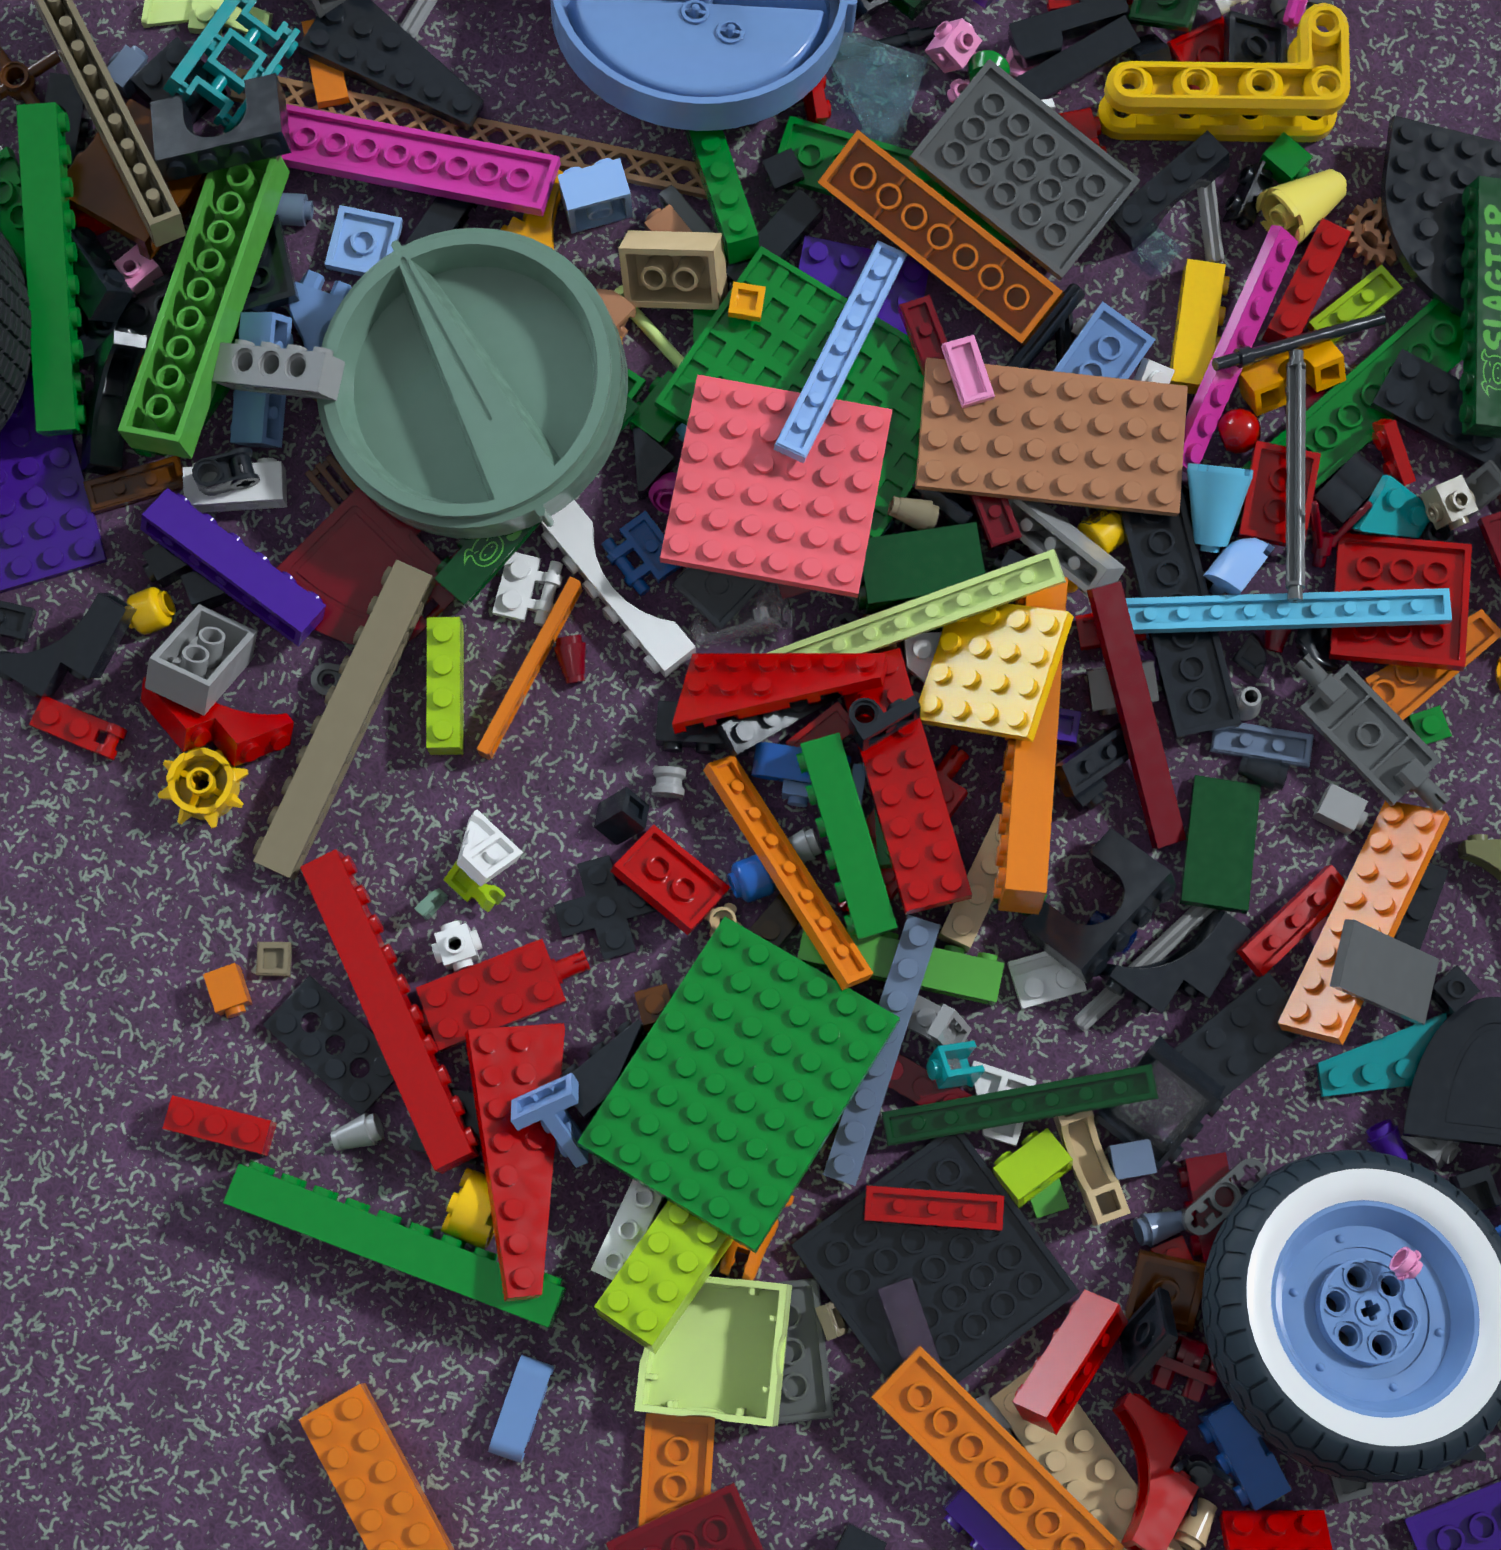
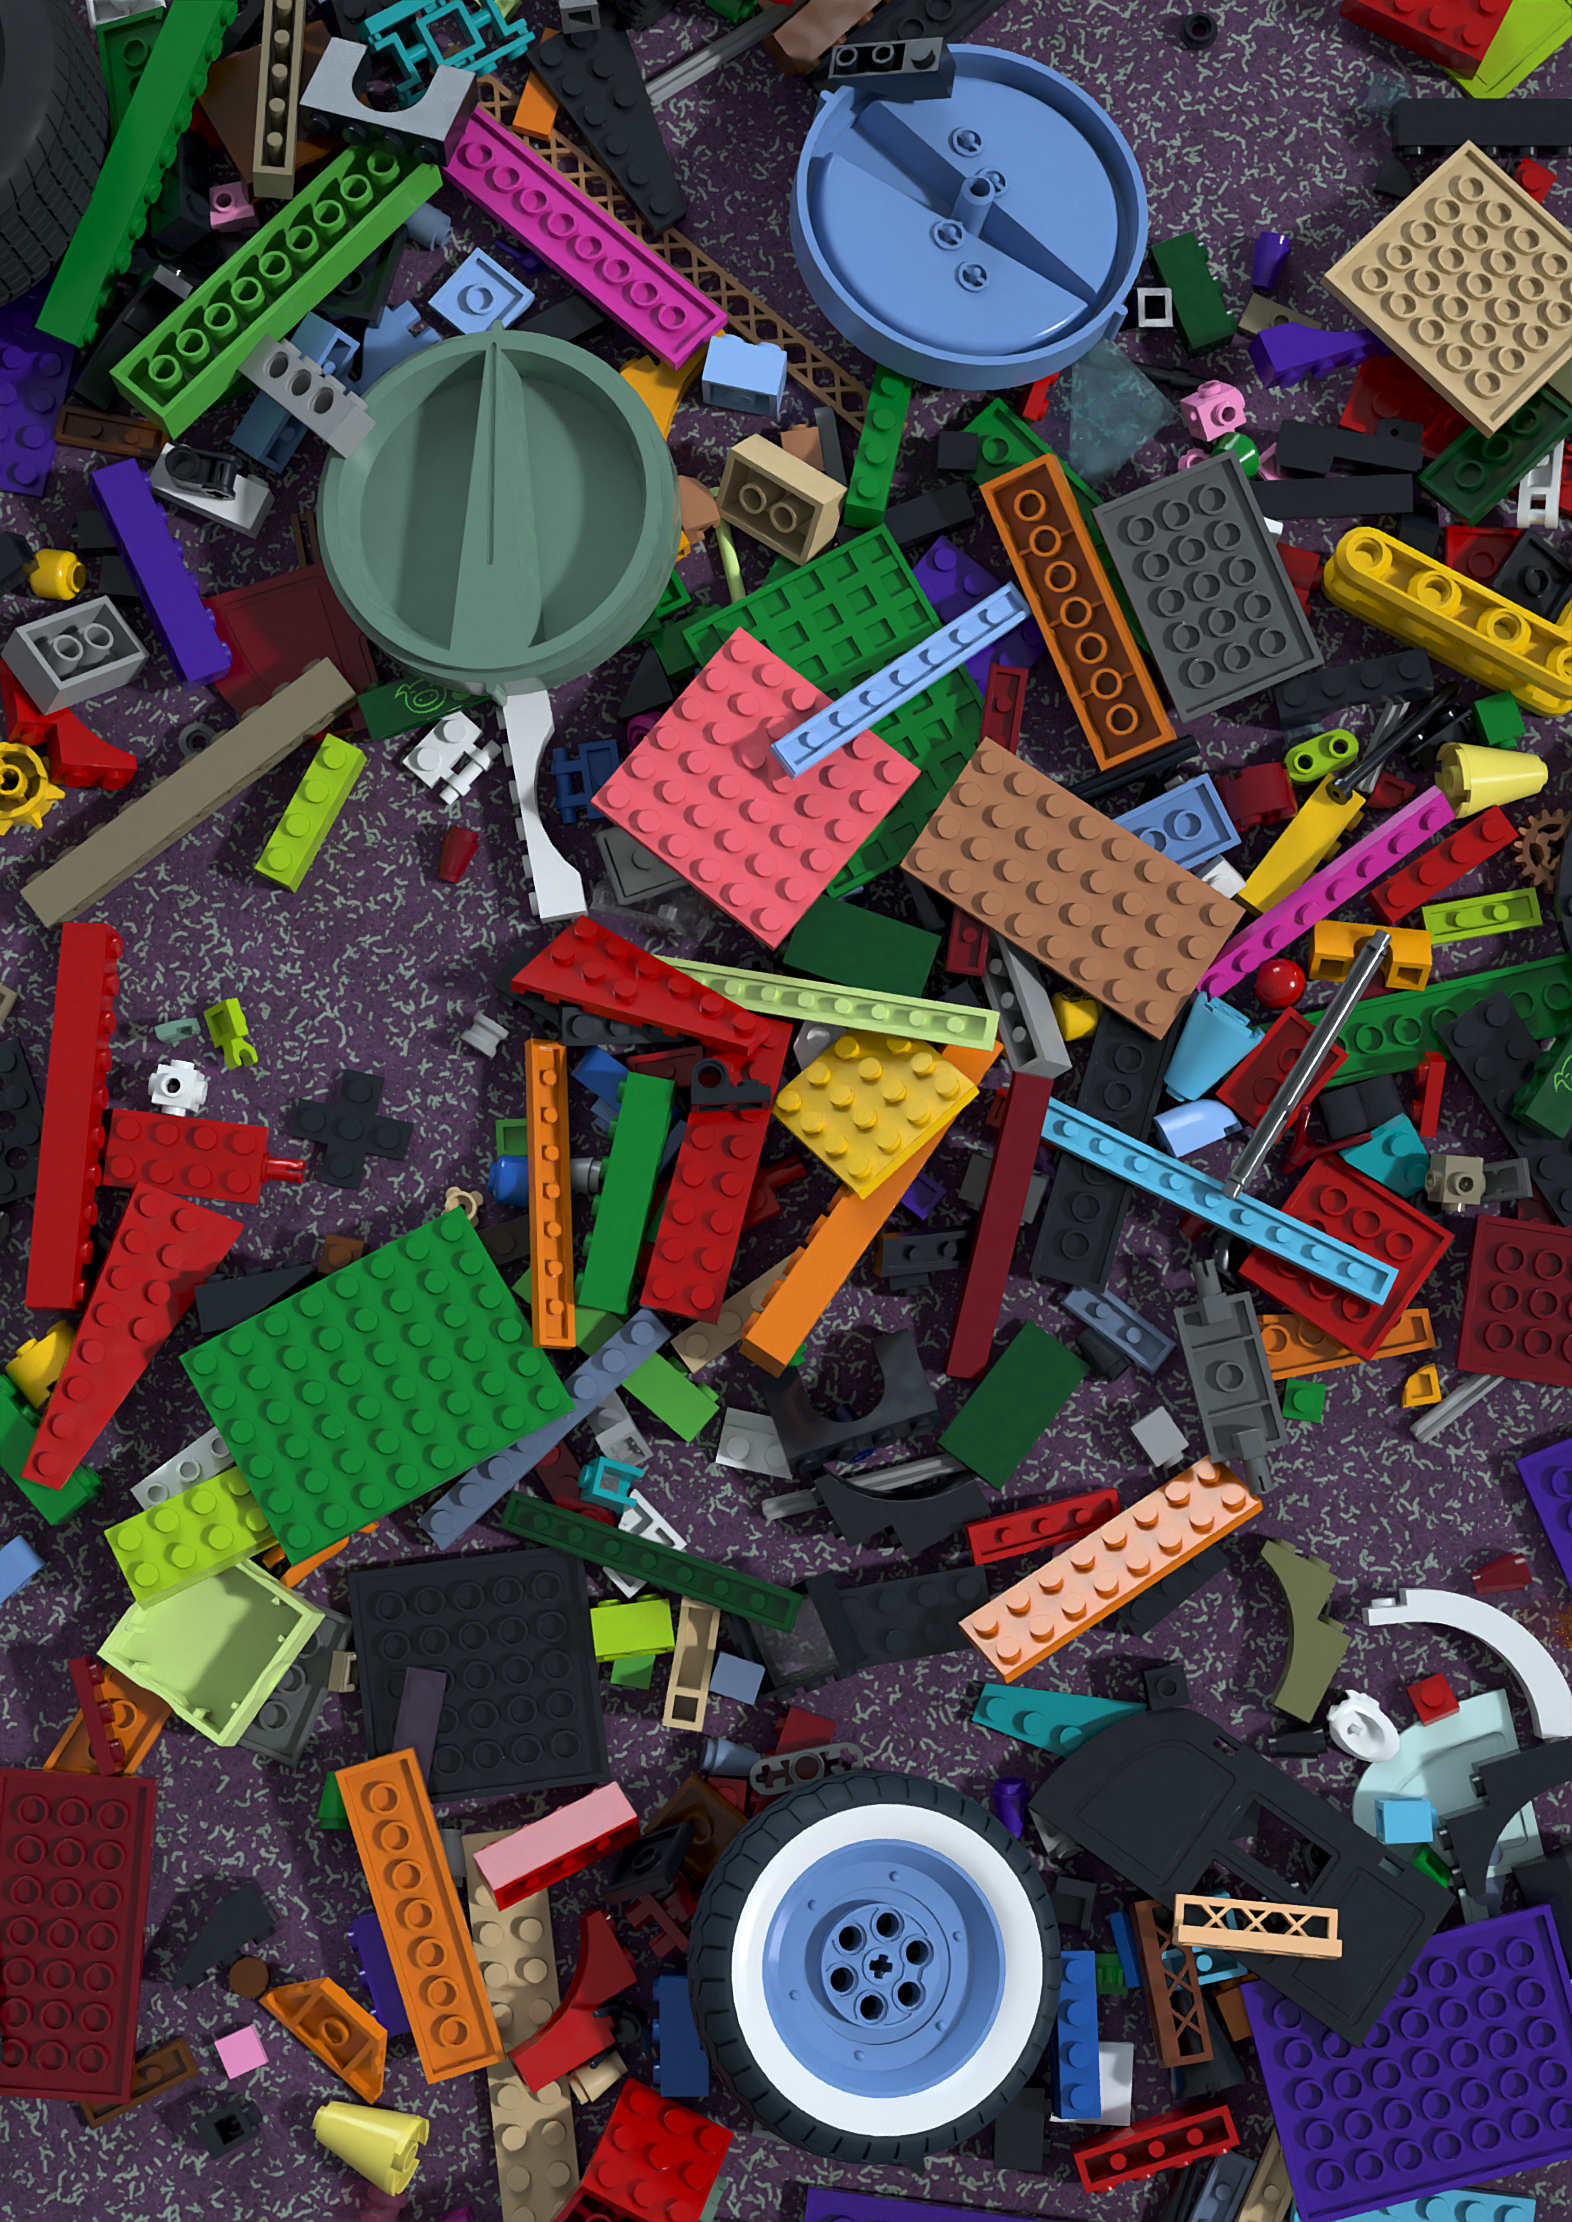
camera: 30 degrees right, 5 degrees up
white wing [457,810,523,887] -> none
orange tile [477,576,583,760] -> none
medium blue bracket [511,1073,588,1168] -> none
black panel [594,786,650,845] -> none
red plate [610,824,731,935] -> none
light orange plate [728,282,766,322] -> none
red plate [864,1185,1004,1231] -> none
dark tan cone [888,496,939,531] -> none
bright pink tile [941,335,995,408] -> none
black bar [1212,312,1386,371] -> none
black tile [1232,632,1266,679] -> none
light grey cone [1234,687,1261,721] -> none
dark grey tile [1330,919,1439,1025] -> none
bright pink plate [1389,1247,1423,1281] -> none
none -> dark red plate [68,1654,127,1777]
none -> green cone [316,1772,352,1830]
none -> dark purple hand [495,238,546,276]
none -> bright green tile [496,1118,528,1159]
none -> dark red brick [1212,762,1298,834]
none -> lime plate [1283,729,1358,785]
none -> black bar [1326,681,1460,805]
none -> red tile [1365,770,1416,810]

